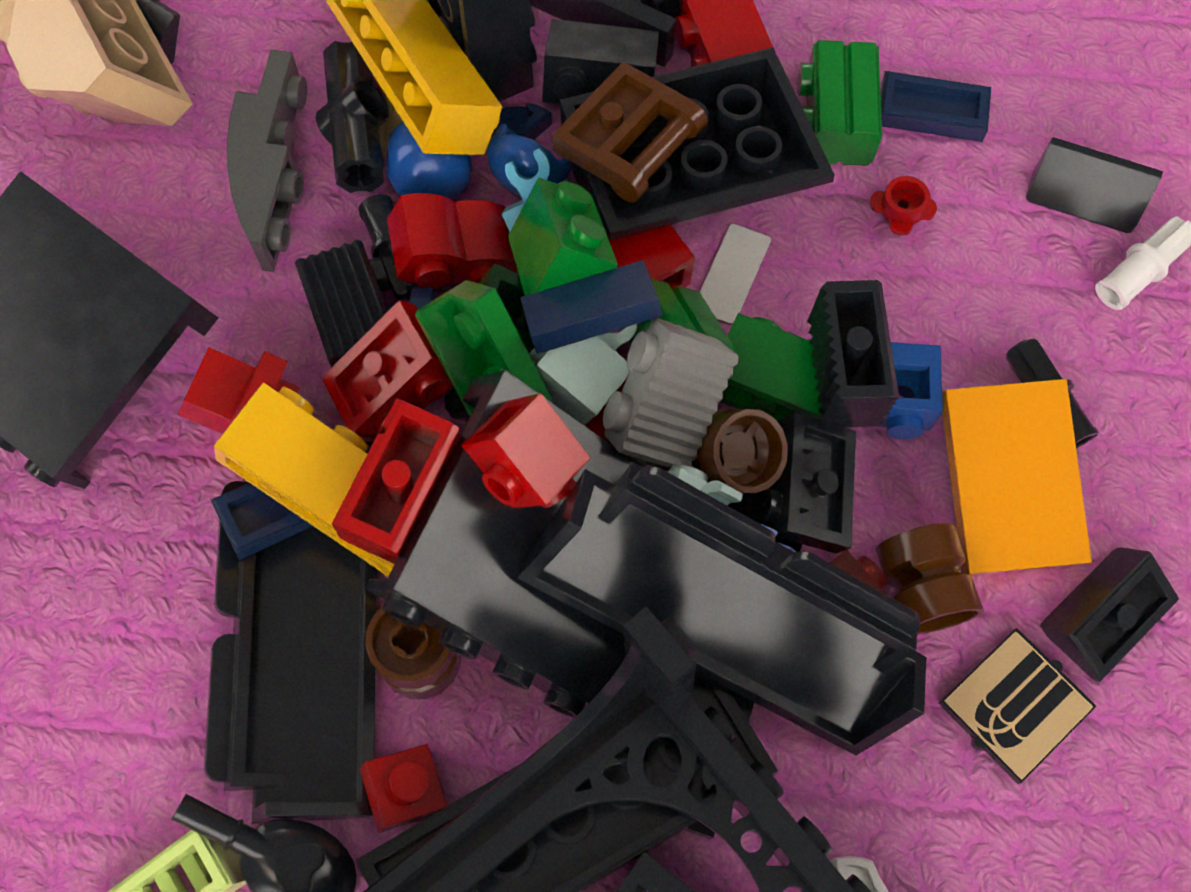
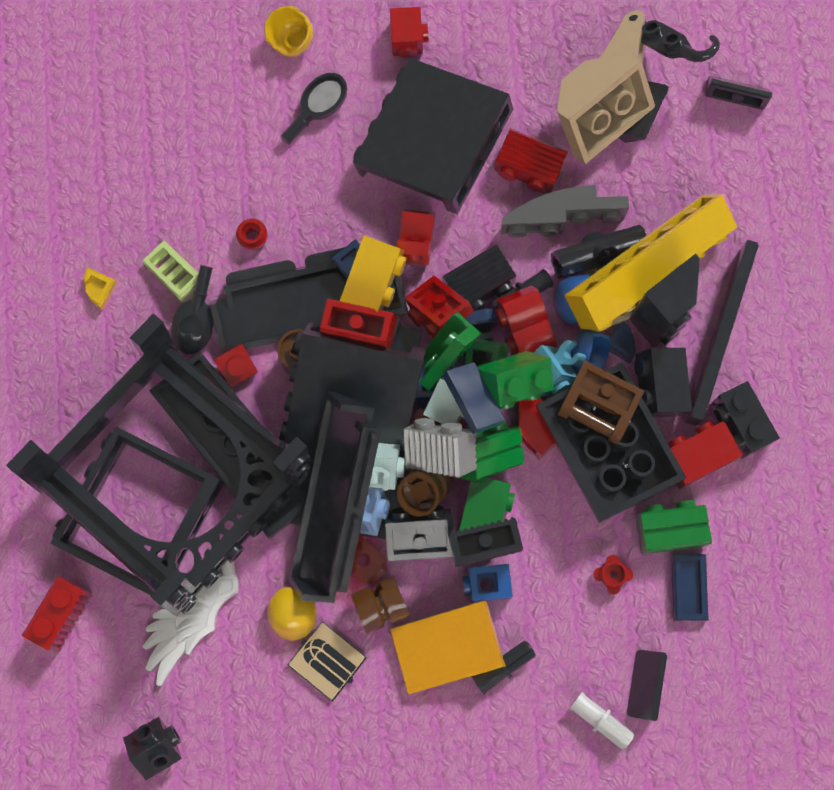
camera: 80 degrees right, 10 degrees up
brick [461,393,591,508] -> none
white sticker [700,223,771,324] -> none
black slope [1040,547,1179,682] -> none
none -> red plate [236,219,268,250]
none -> yellow hair [267,586,317,641]
none -> red brick [494,128,568,193]

